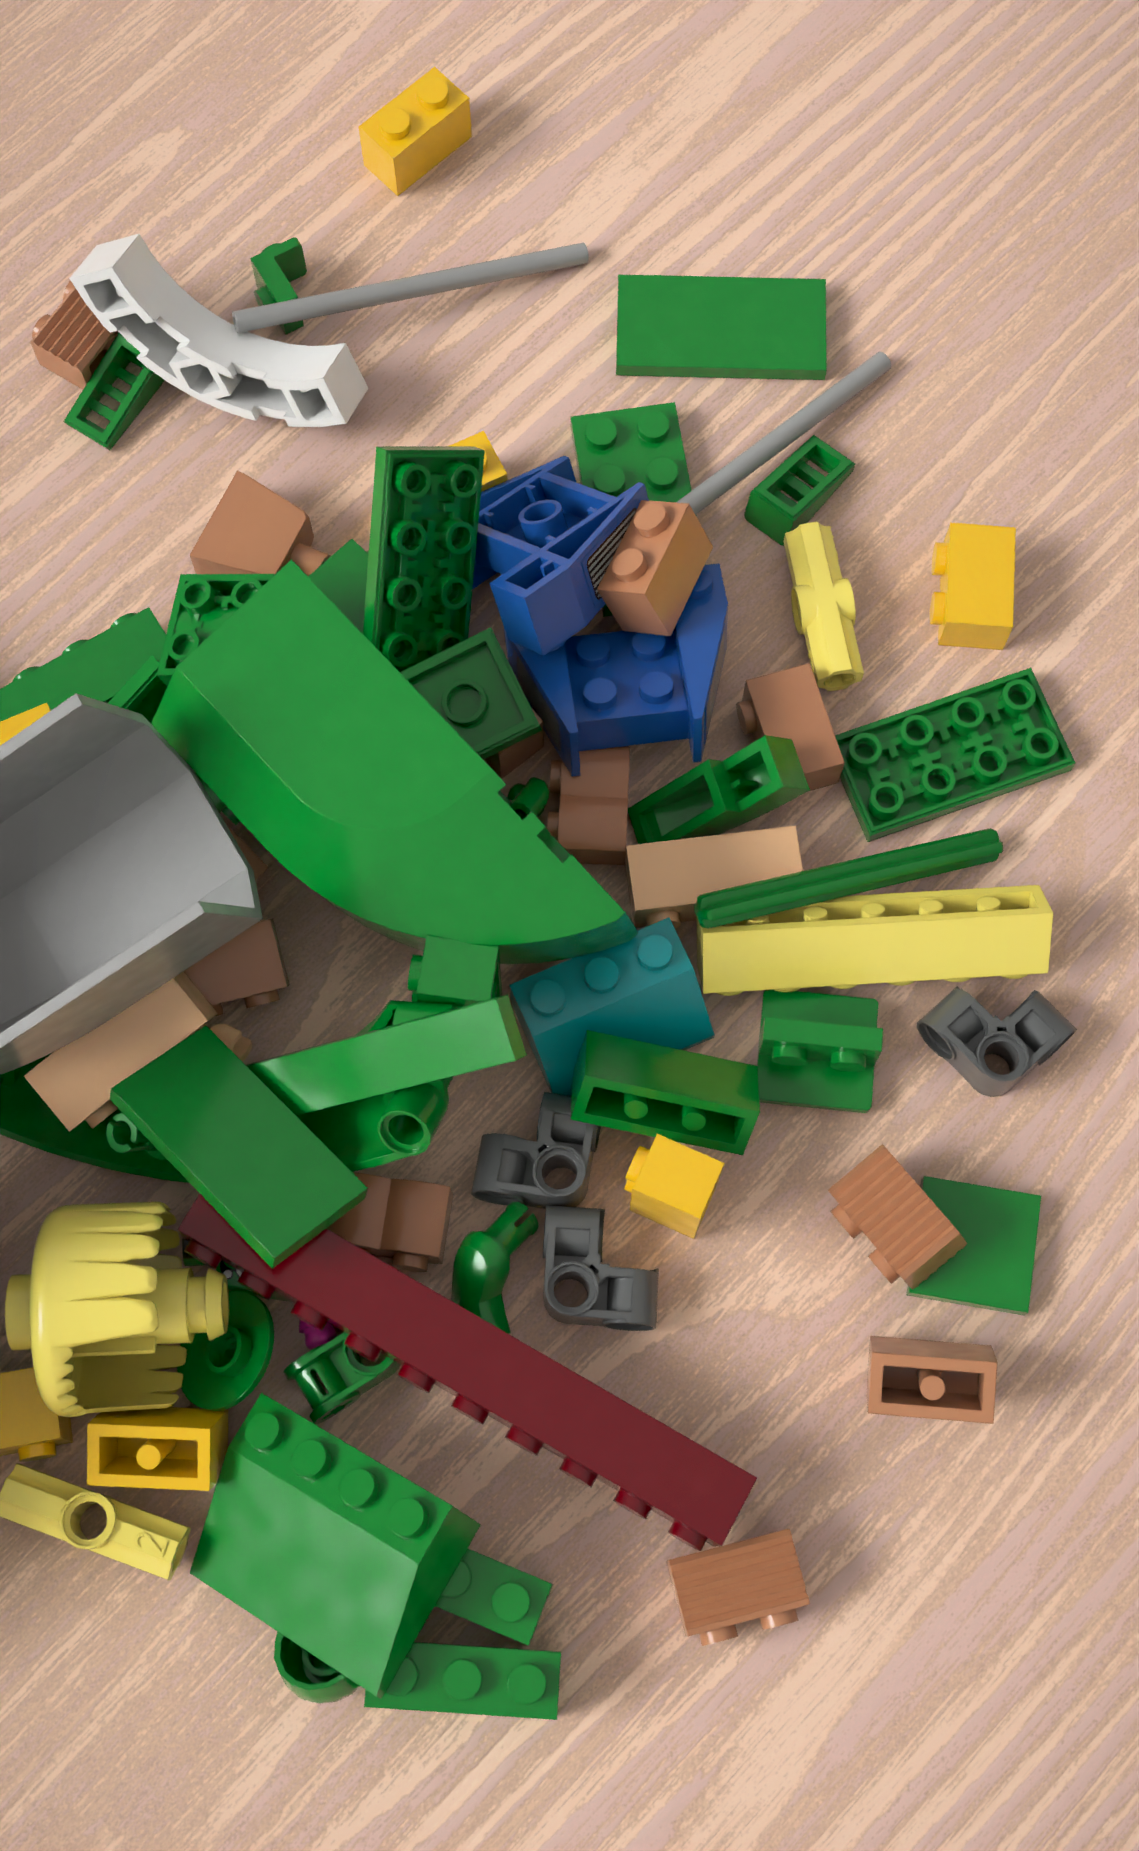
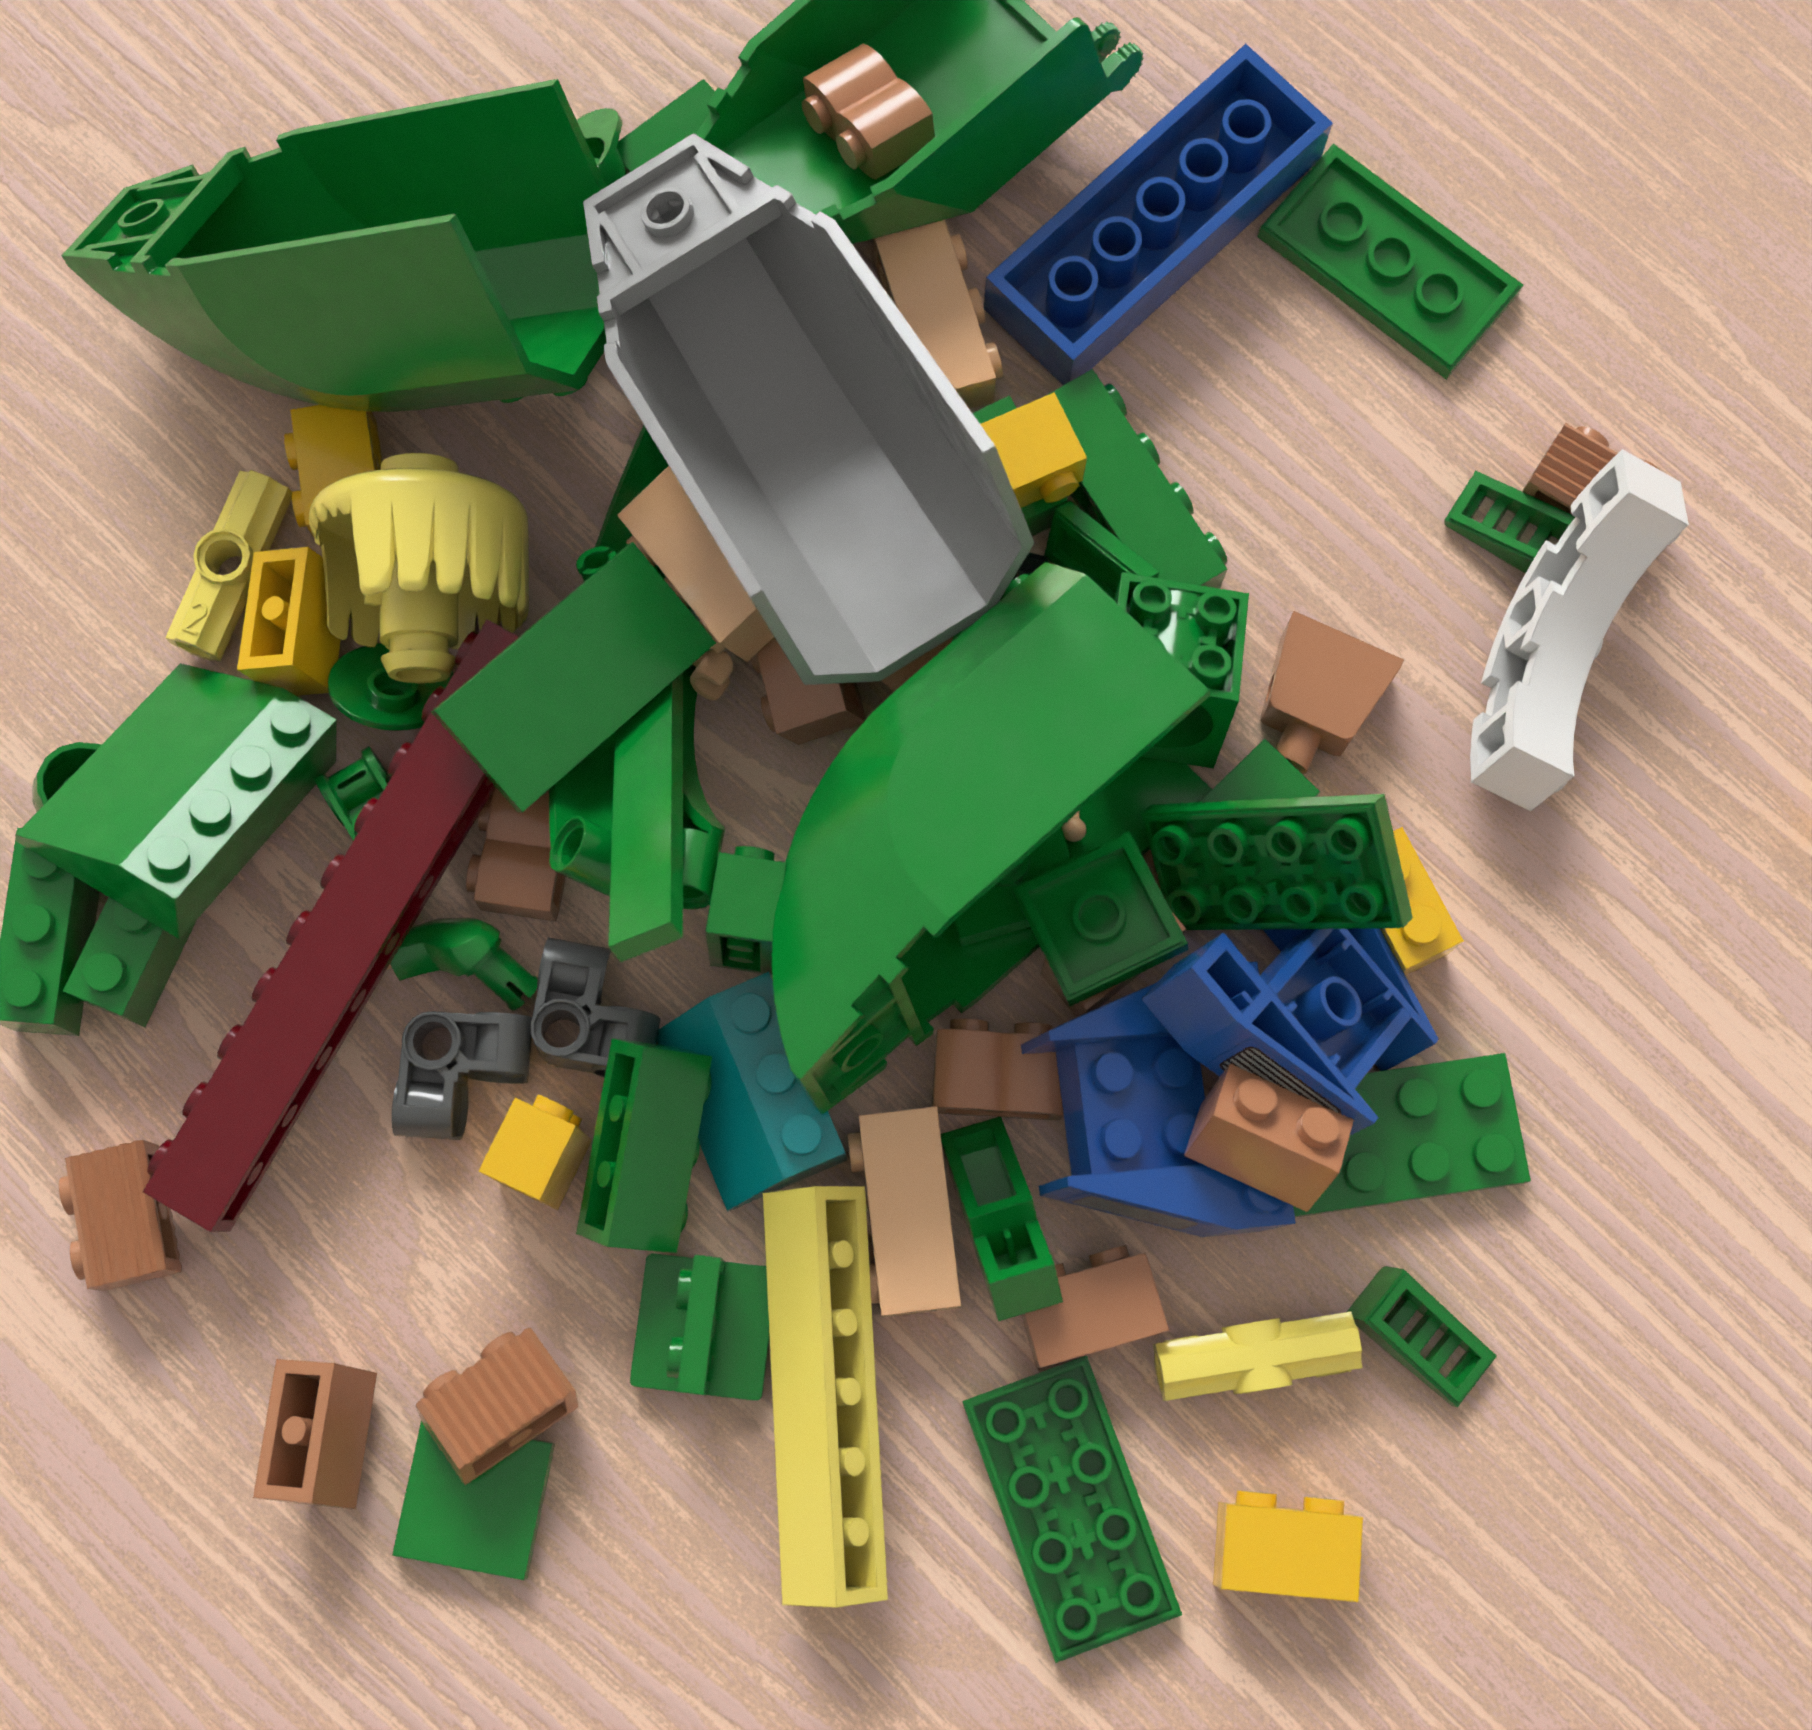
camera: 90 degrees right, 5 degrees up
light grey piece [232,242,589,333] -> none
green bracket [250,237,307,335] -> none
green arm [508,777,549,819] -> none
green tile [616,274,827,380] -> none
light grey piece [676,352,891,515] -> none
green axle [694,828,1003,929] -> none
dark grey piece [917,986,1077,1097] -> none

